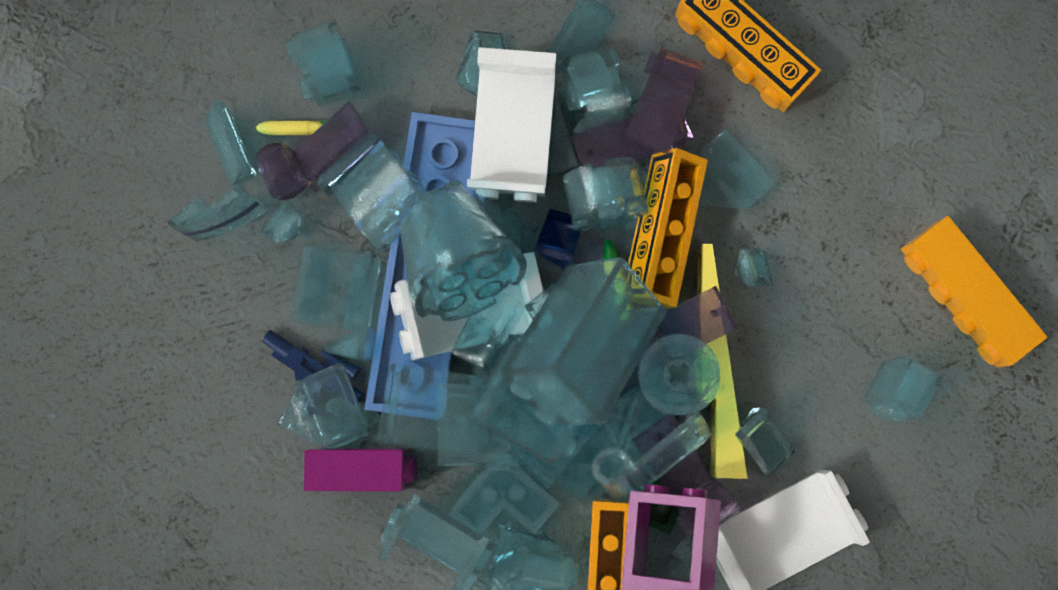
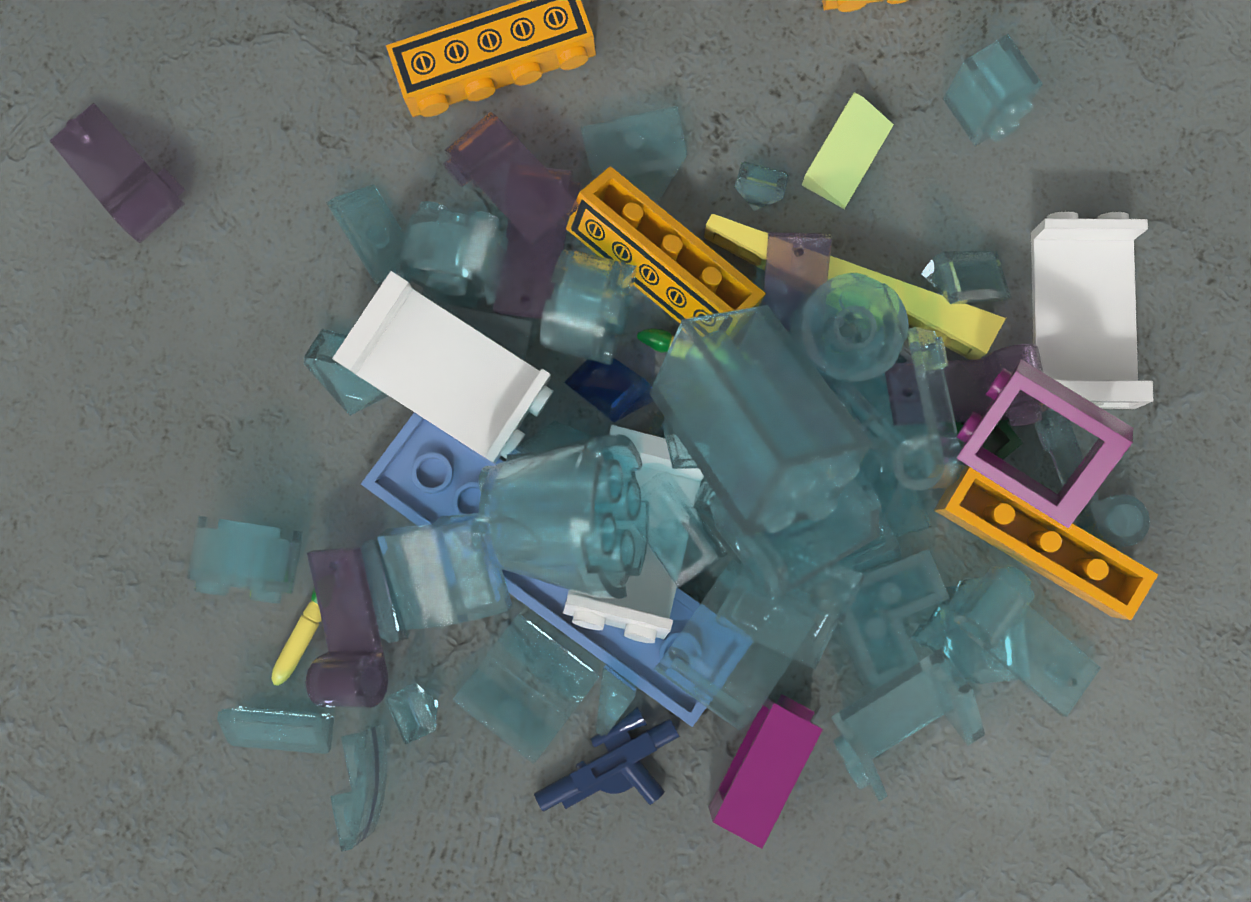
camera: 55 degrees left, 0 degrees up
clear light blue slope [277,363,369,449] -> none
none -> yellowish green slope [802,92,894,209]

